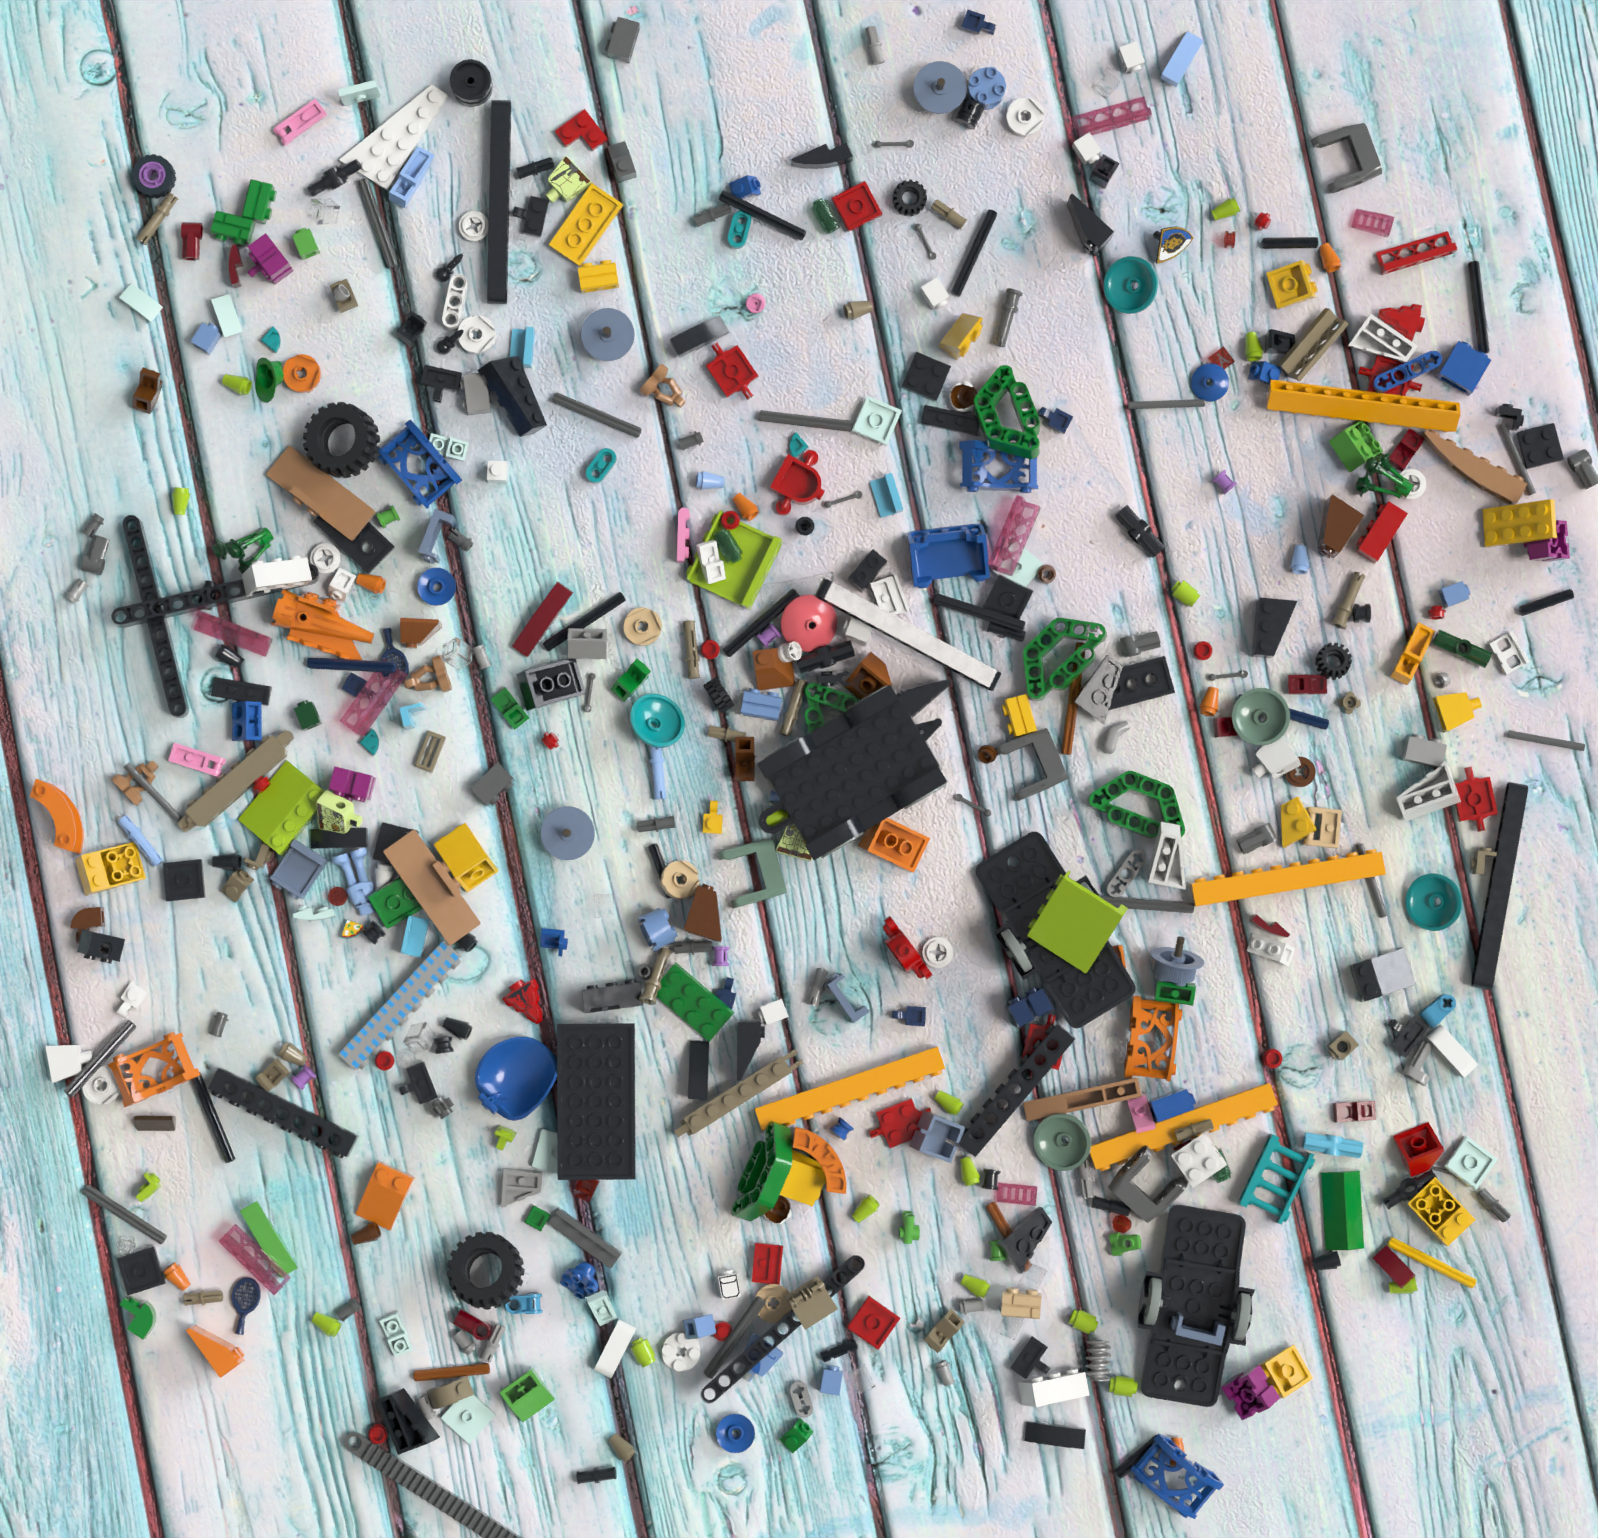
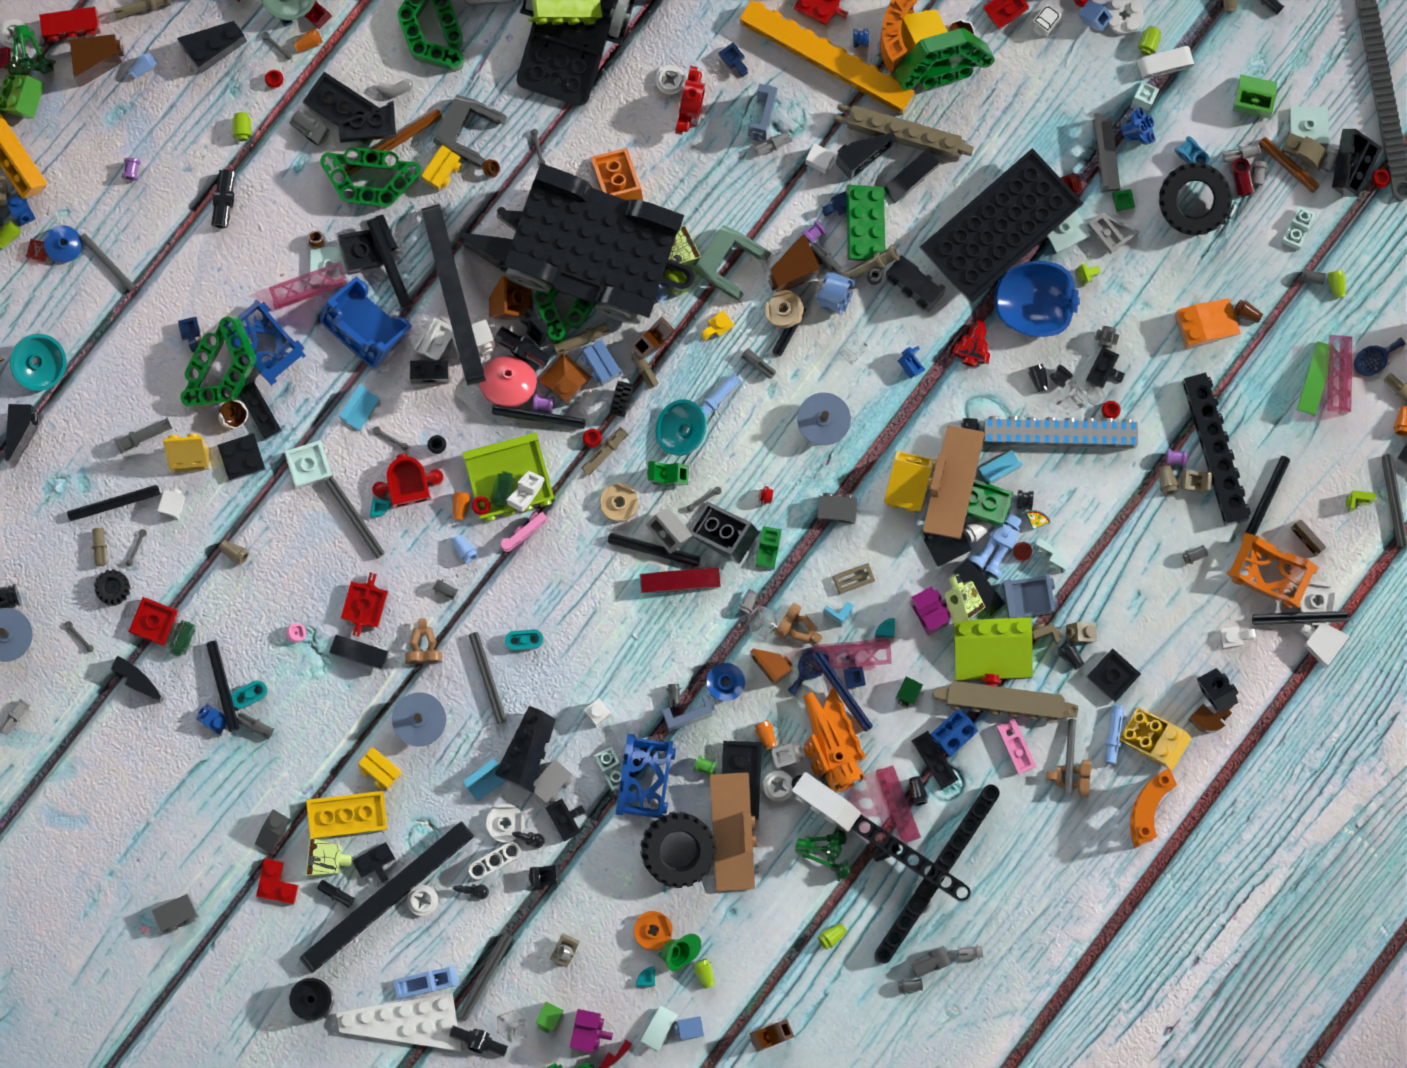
camera: 125 degrees left, 5 degrees down
white wheel [778,641,802,663] -> none

